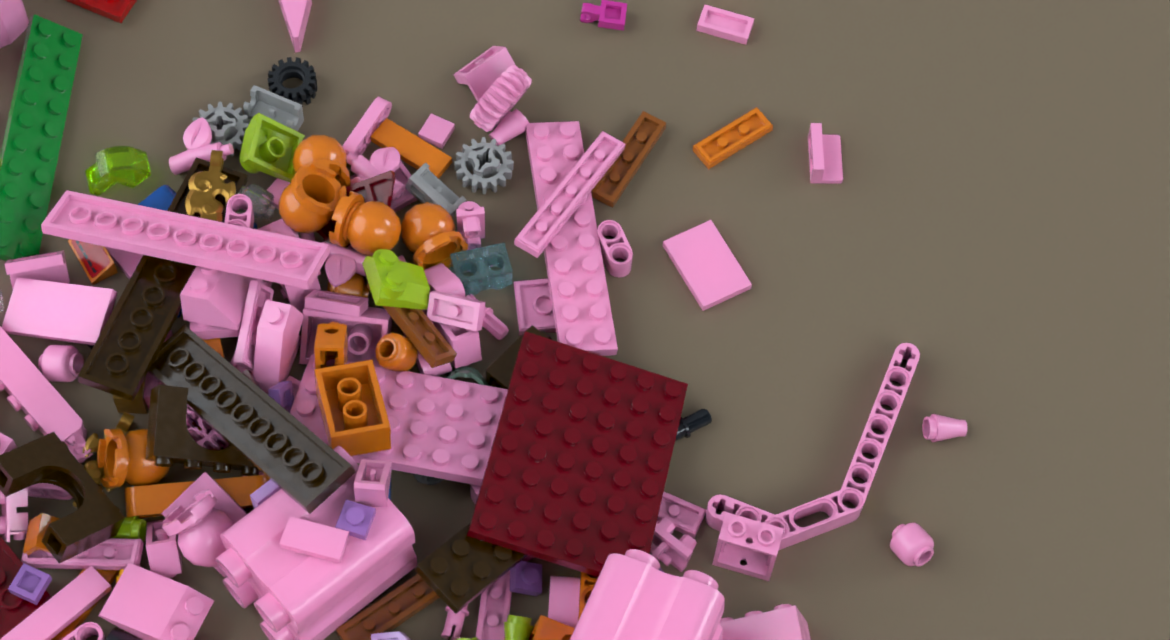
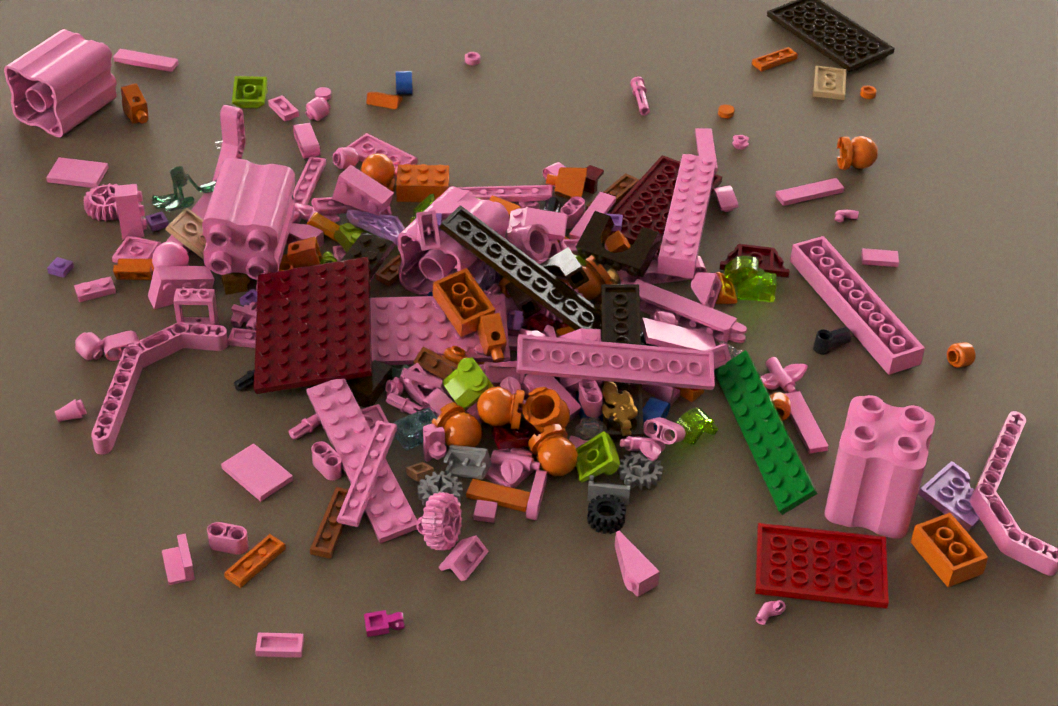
camera: 165 degrees right, 20 degrees down
none -> bright pink beam [102,331,139,361]
none -> bright pink beam [207,522,249,555]
none -> bright pink axle [289,413,321,440]
none -> bright pink plate [385,377,403,396]
none -> medium nougat plate [406,462,435,482]
none -> bright pink beam [643,417,685,445]

